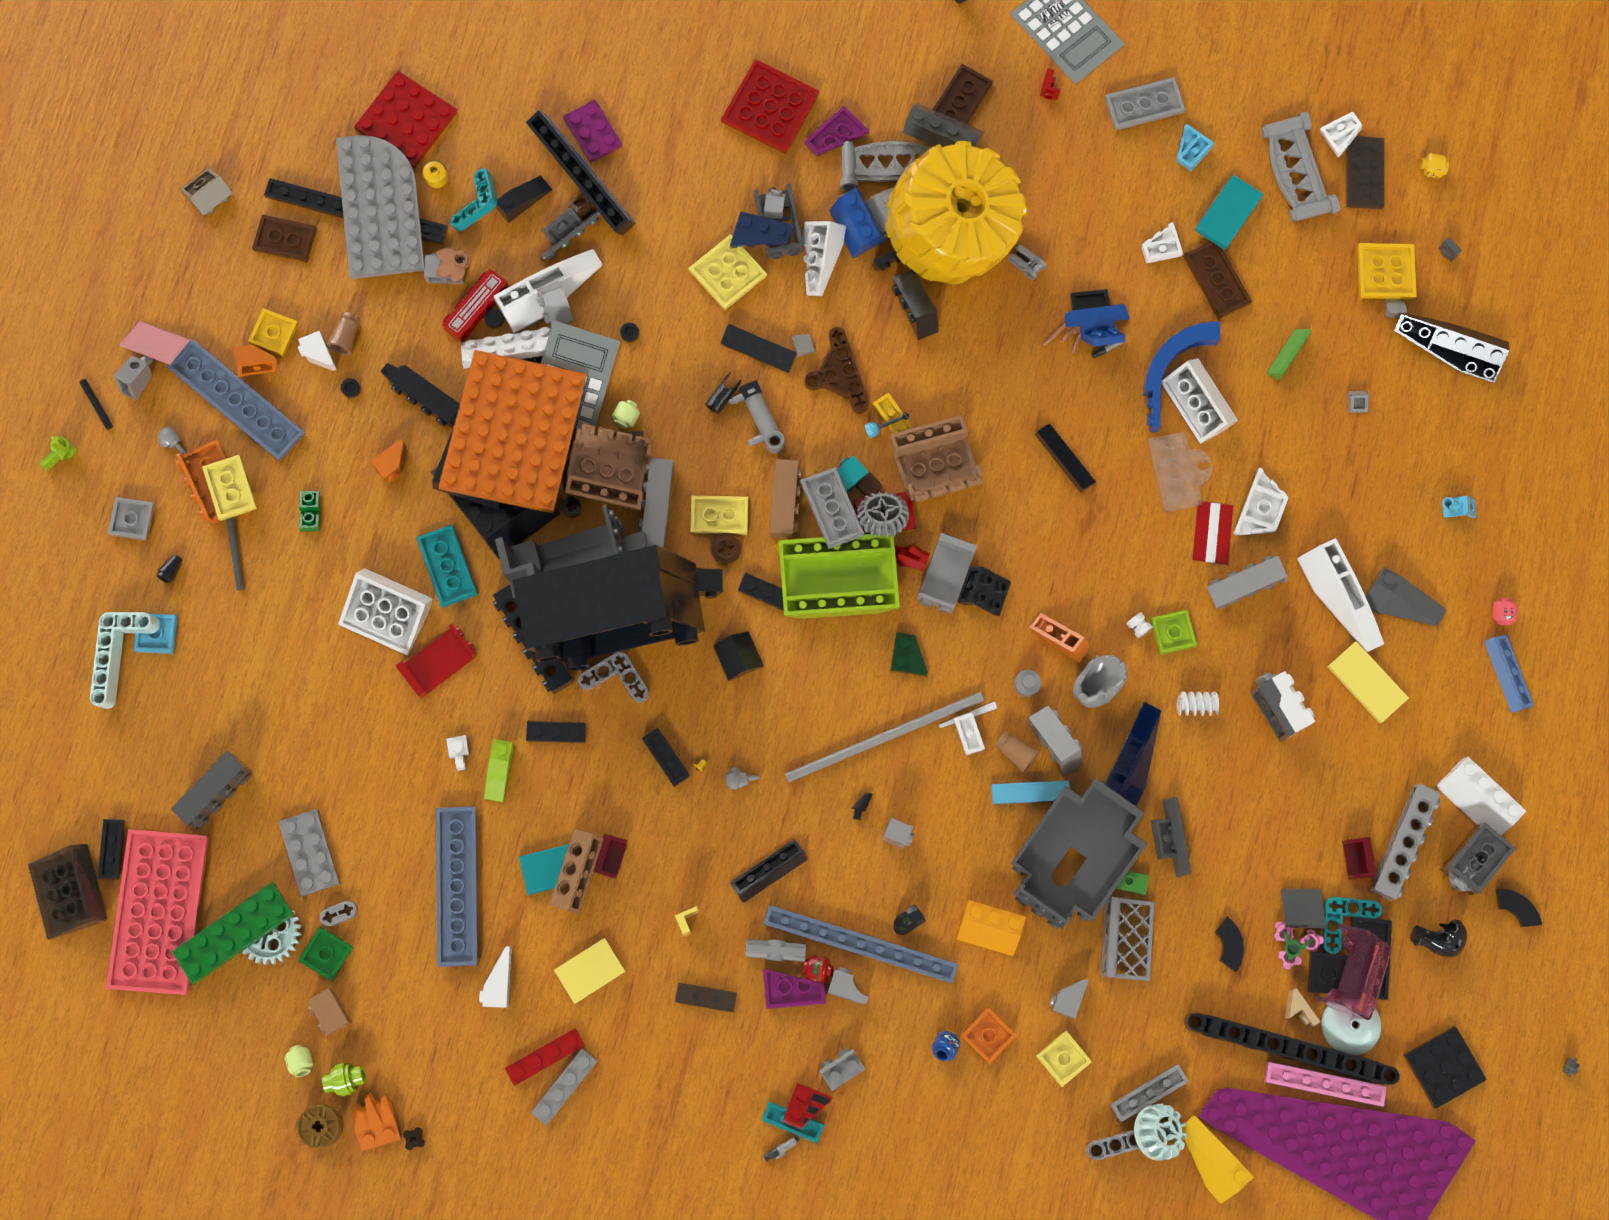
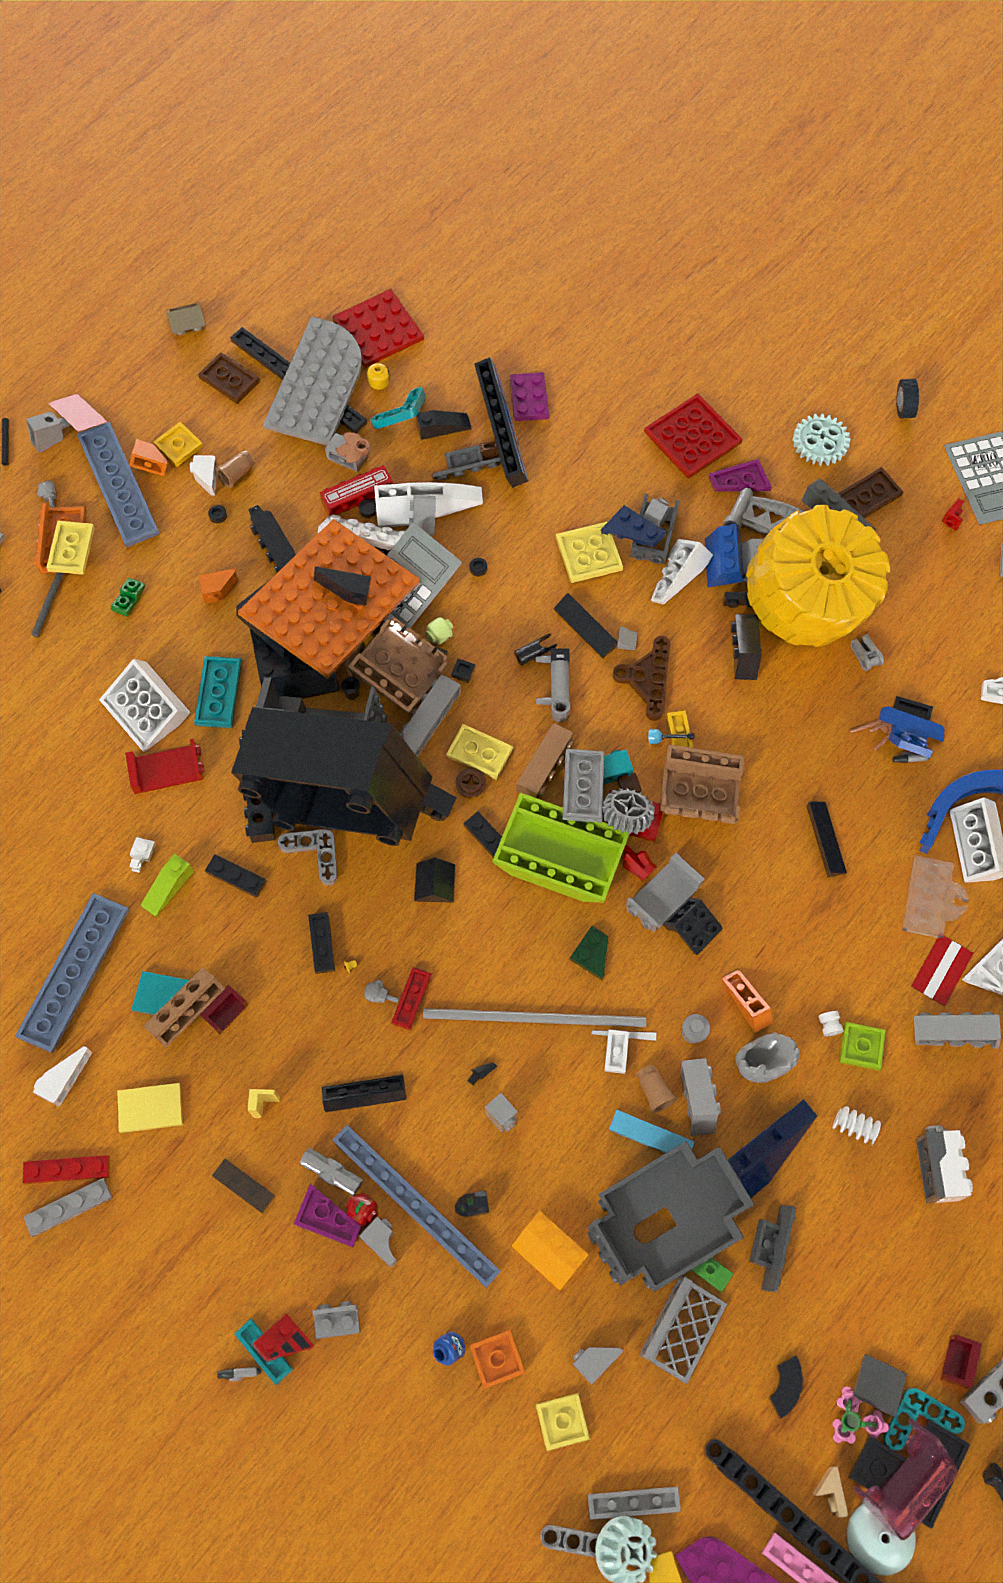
camera: 30 degrees right, 10 degrees down
none -> black slope [314,566,371,605]
none -> red tile [391,967,432,1031]
none -> black plate [451,659,475,683]
none -> light aqua gear [792,414,851,466]

